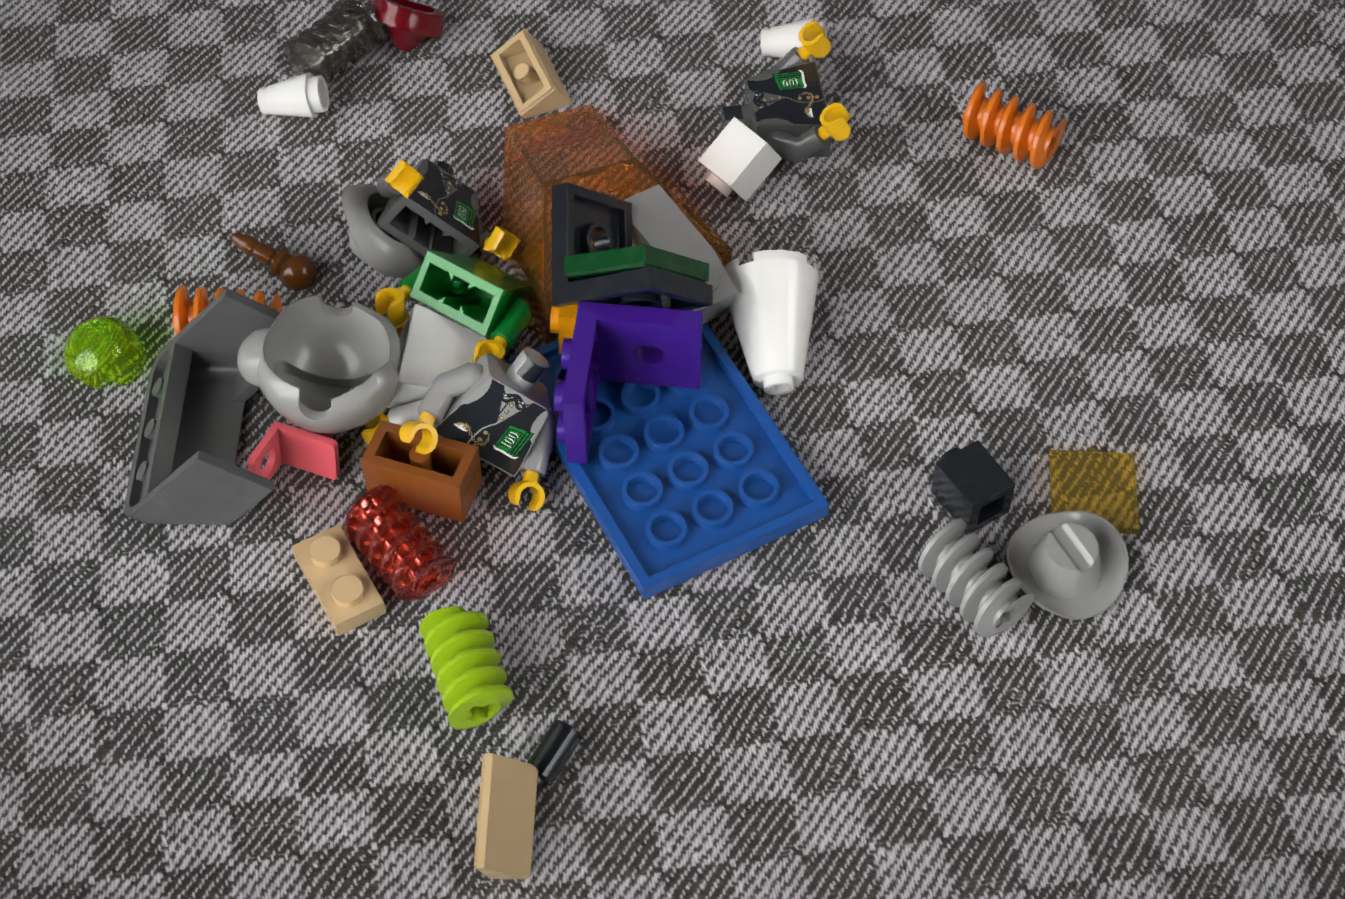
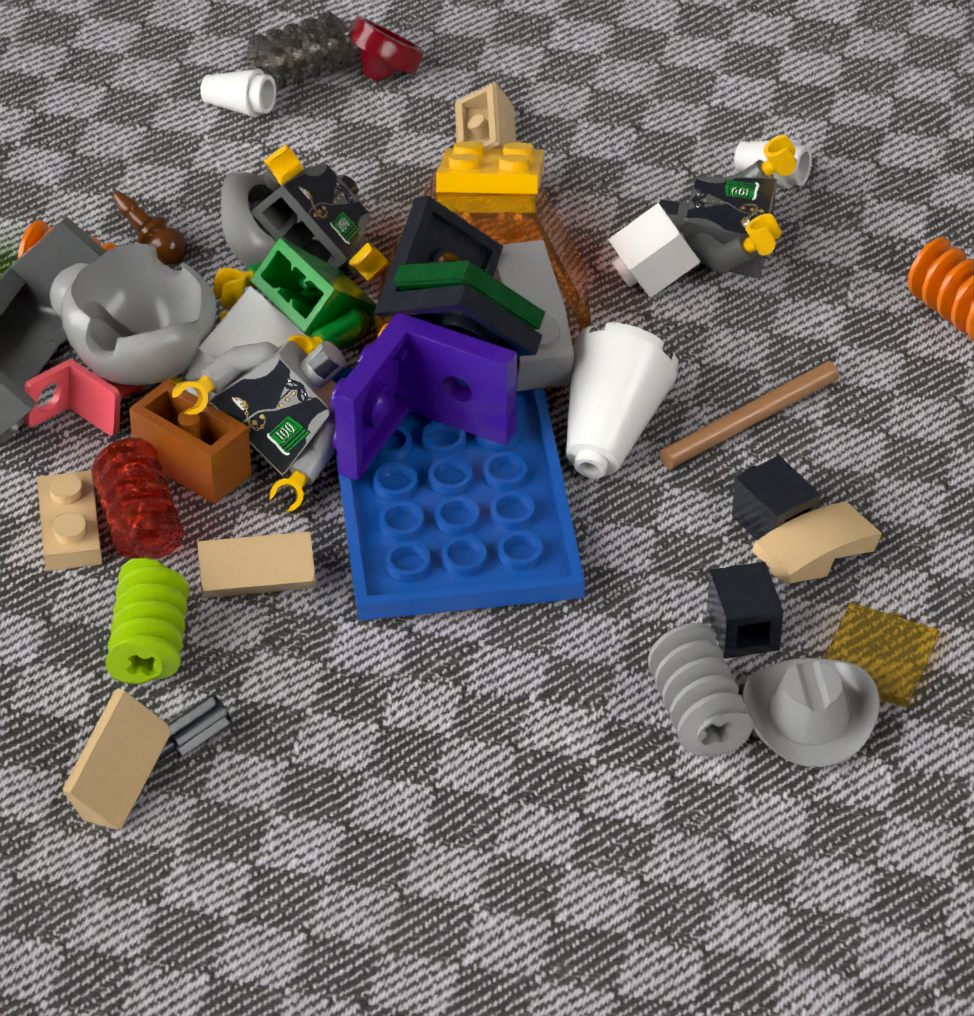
camera: 20 degrees right, 10 degrees down
none -> tan slope [197,531,316,598]
none -> yellow plate [436,141,545,195]
none -> medium nougat bar [659,361,839,469]
none -> black brick [732,455,821,540]
none -> tan slope [752,501,882,584]

